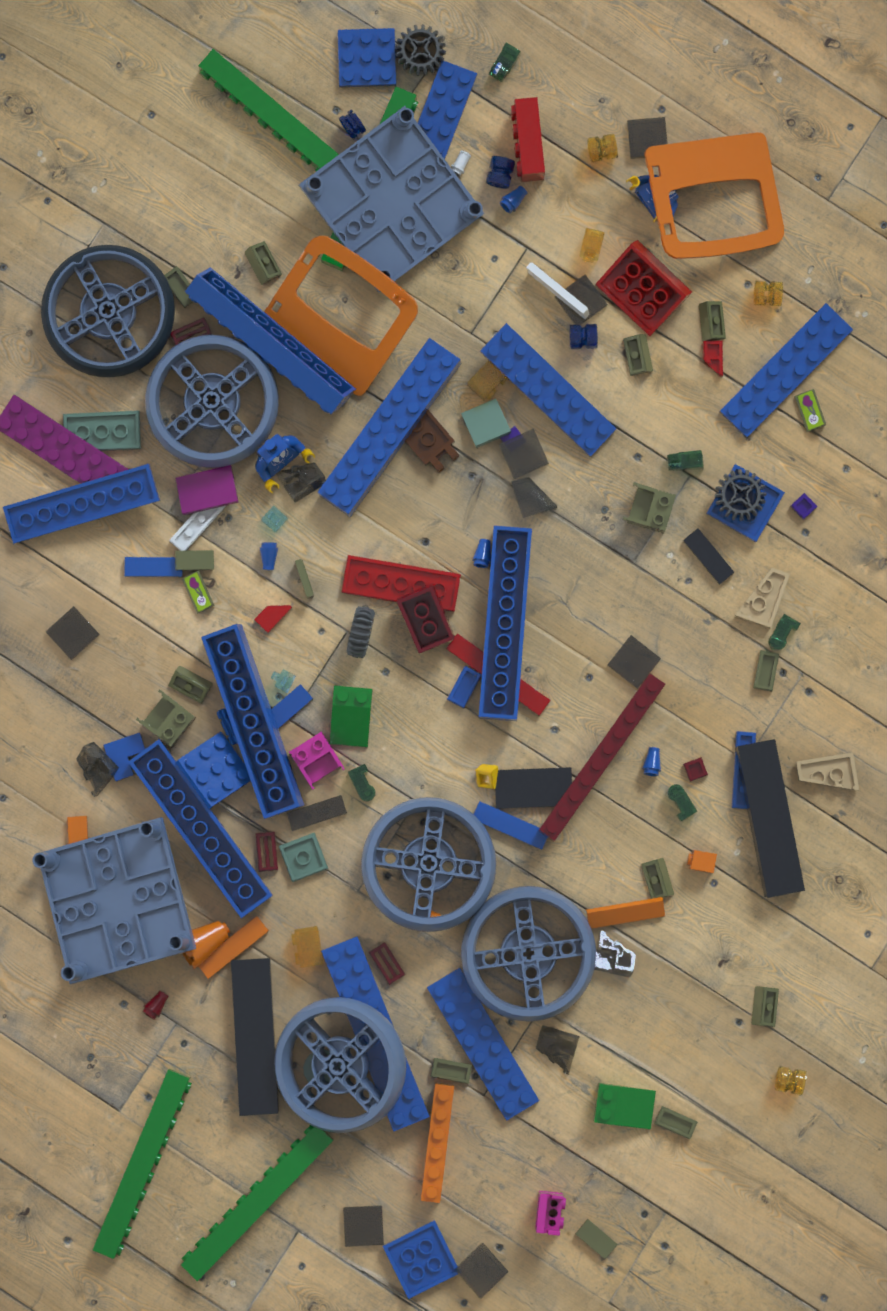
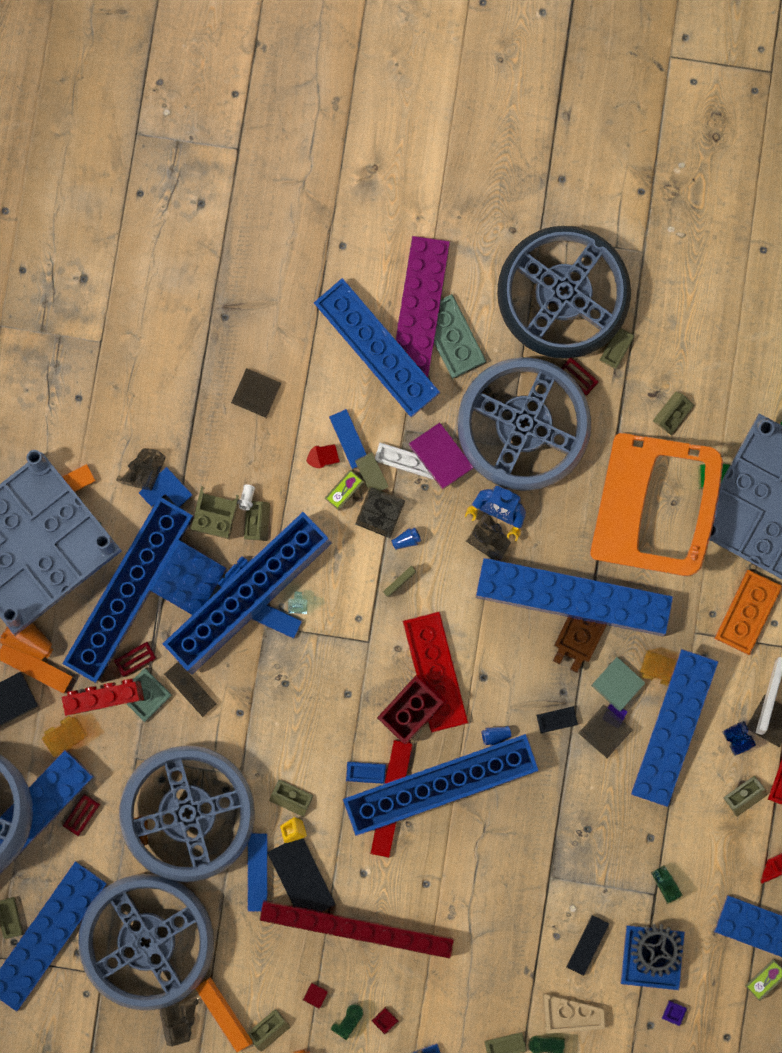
camera: 70 degrees right, 0 degrees up
blue brick [185,267,356,414] -> none
red tile [254,605,292,633] -> none
clear light blue tile [261,506,288,533] -> none
dark pink piece [289,731,345,790] -> none
green slope [330,686,373,747] -> none
dark grey gear [347,606,375,658] -> none
clear green leg [348,764,376,802] -> none
clear smoke slope [511,477,557,518] -> none
clear smoke slope [536,1025,580,1075] -> none
clear smoke tile [607,635,661,689] -> none
olive piece [622,482,676,534] -> none
blue cone [642,747,661,777] -> none
none -> red brick [61,678,144,716]
none -> white pin [238,484,256,510]
none -> olive slope [269,780,313,817]
none -> dark red tile [303,982,329,1009]
none -> red tile [306,444,340,468]
none -> clear smoke slope [355,487,405,539]
none -> black tile [536,706,578,734]
none -> orange tile [714,570,782,655]

